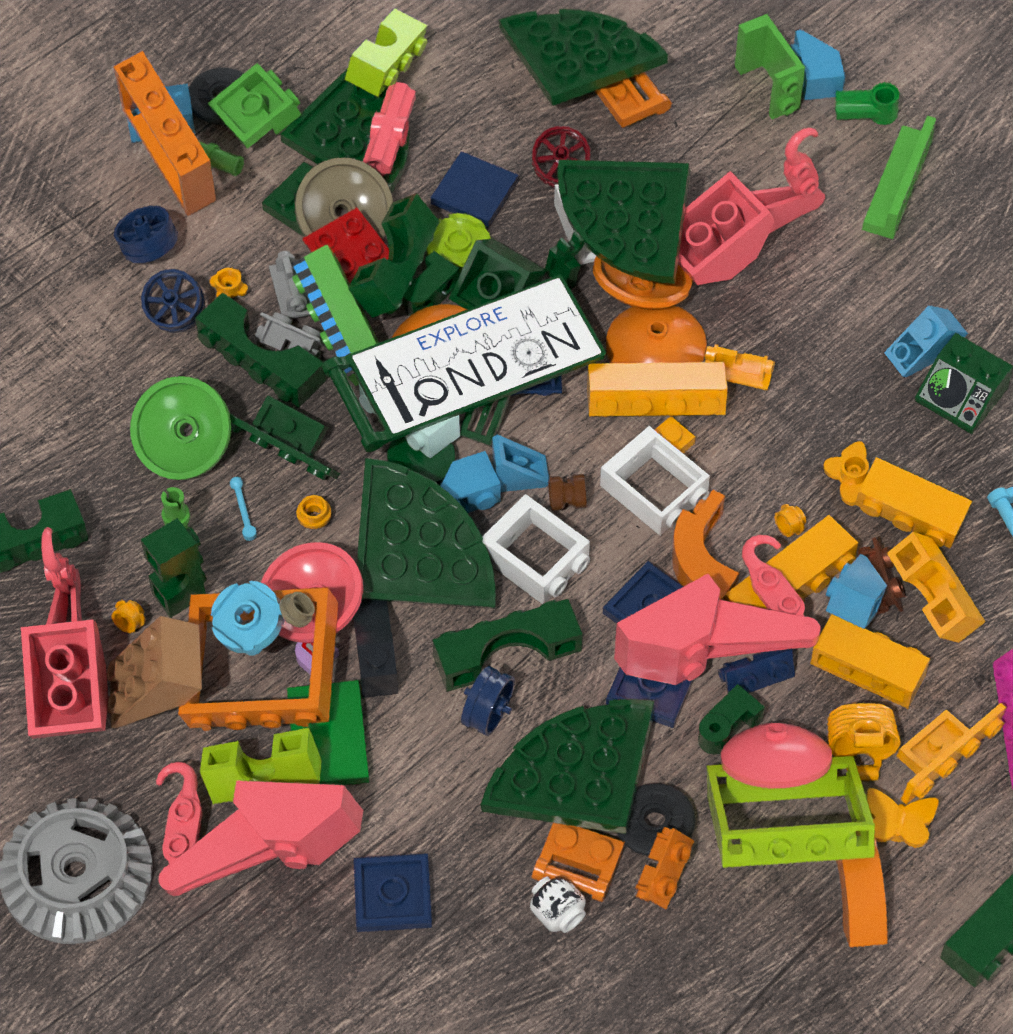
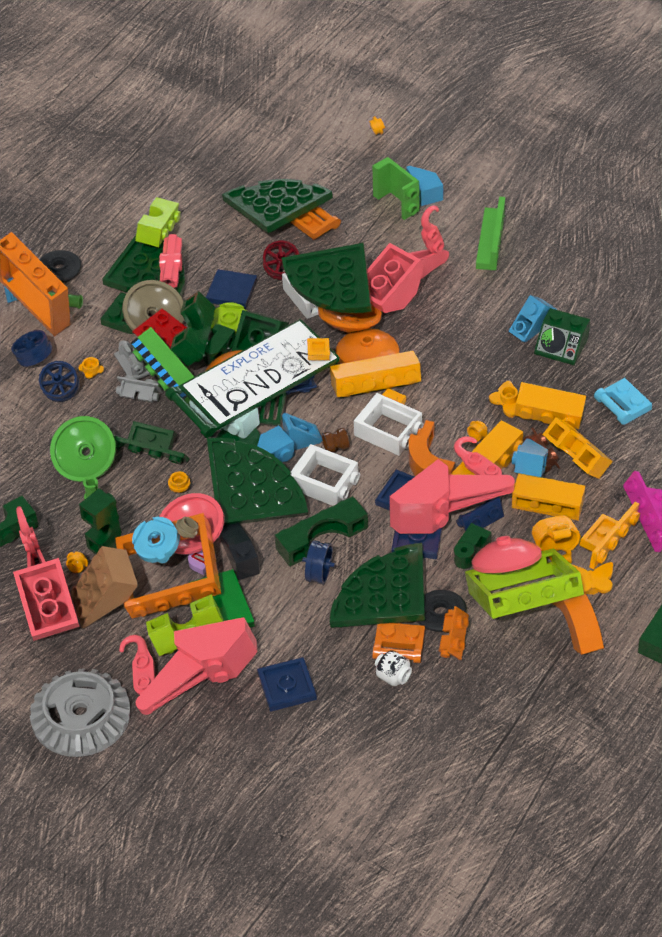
camera: 10 degrees left, 10 degrees down
dark green arch [195,292,326,408] -> none
bright green plate [208,63,301,149] -> none
medium azure hinge [230,477,257,541] -> none
dark green plate [545,231,585,289] -> none
light orange hinge [705,344,775,390] -> none
green piece [835,82,900,125] -> none
none -> light orange plate [307,338,330,360]

